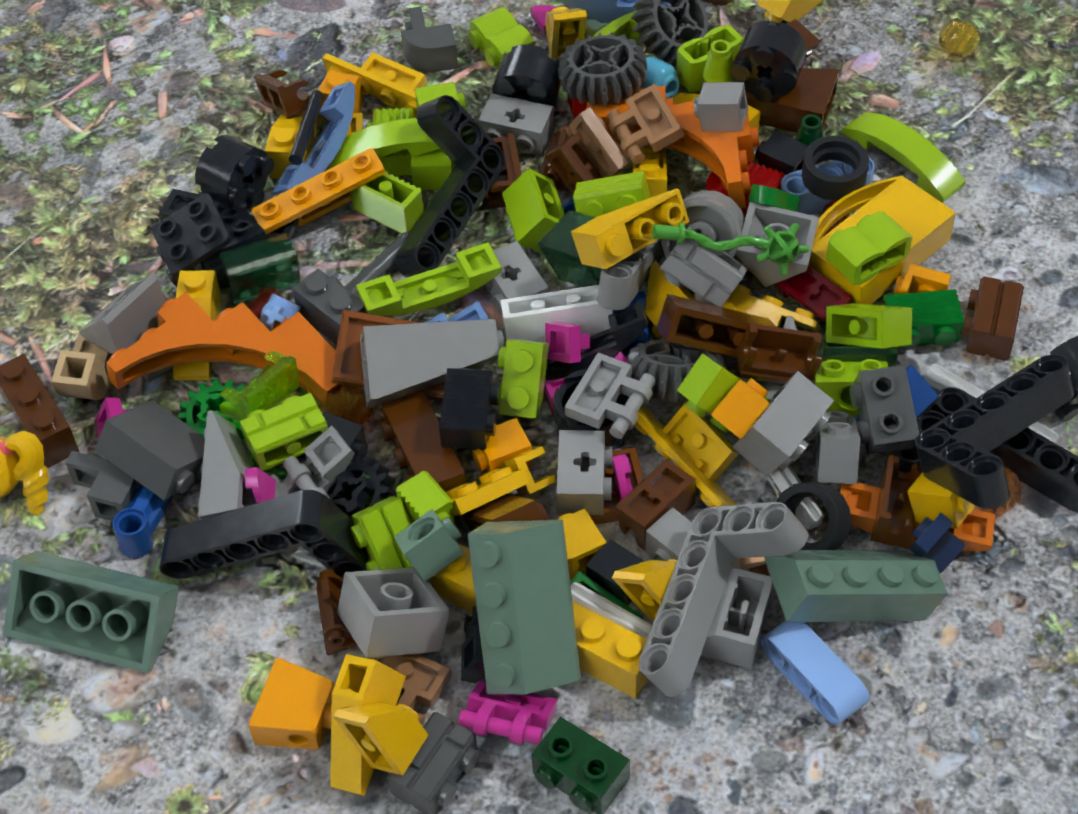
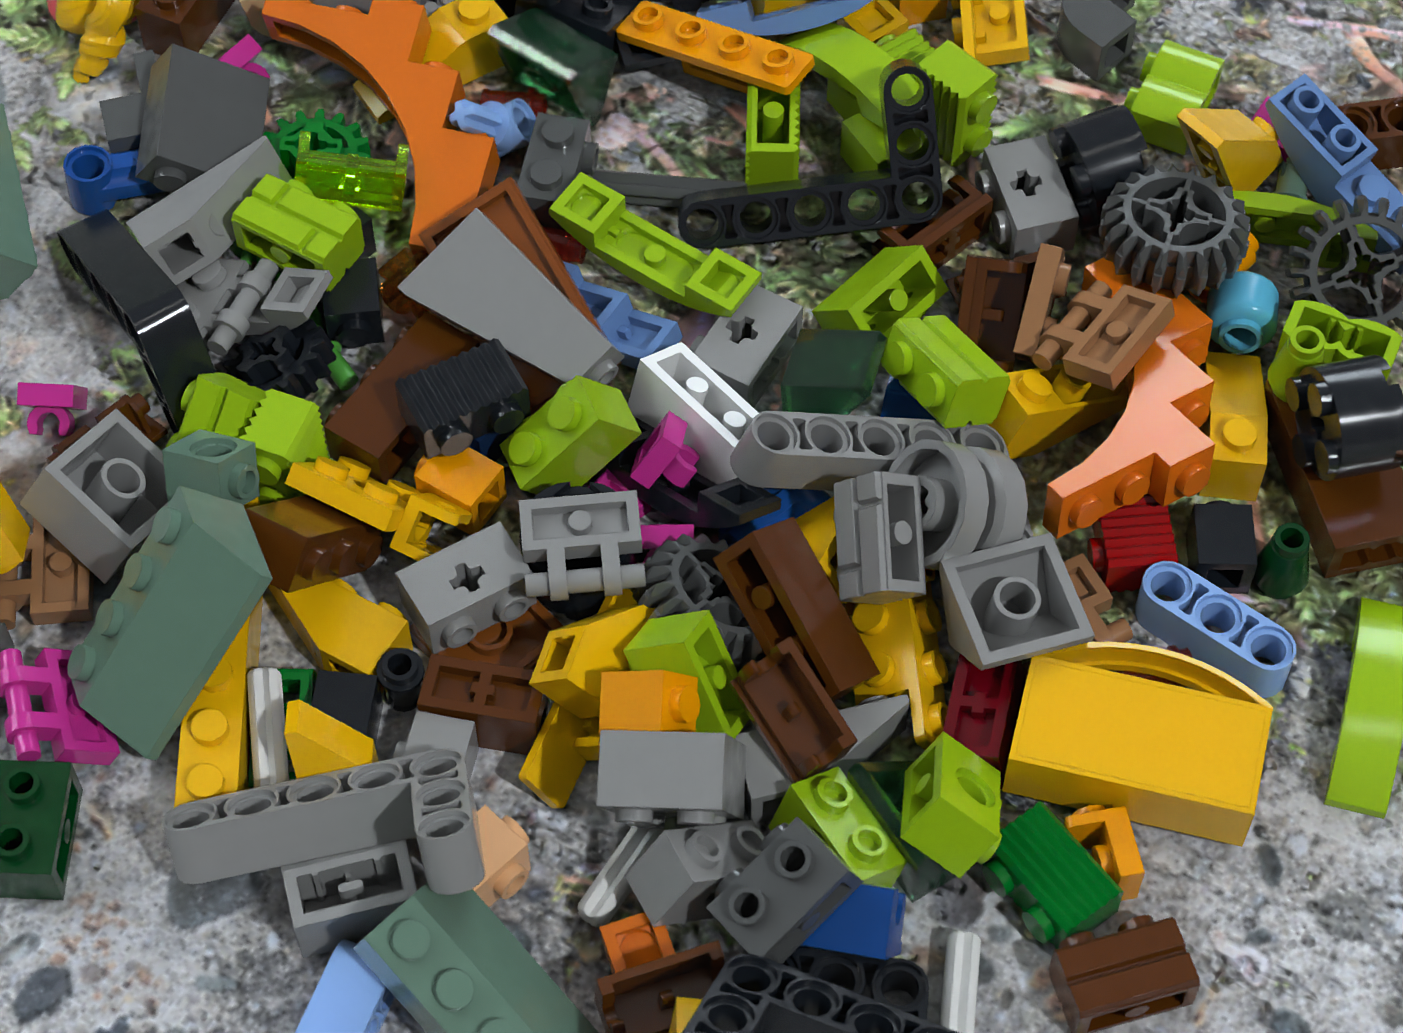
camera: 55 degrees right, 5 degrees up
dark pink tile [245,467,276,503] -> none
yellow slope [571,189,690,269] -> none
dark pink tile [612,454,633,501] -> none
bright green piece [652,223,810,276] -> none
light grey brick [694,82,748,131] -> none
green beam [748,184,800,212] -> none
black tyre [776,482,851,550] -> none
black tyre [801,135,869,201] -> none
lime brick [826,211,912,285] -> none
none -> dark pink tile [17,382,88,437]
none -> black pin [376,648,425,712]
none -> yellow slope [529,604,656,719]

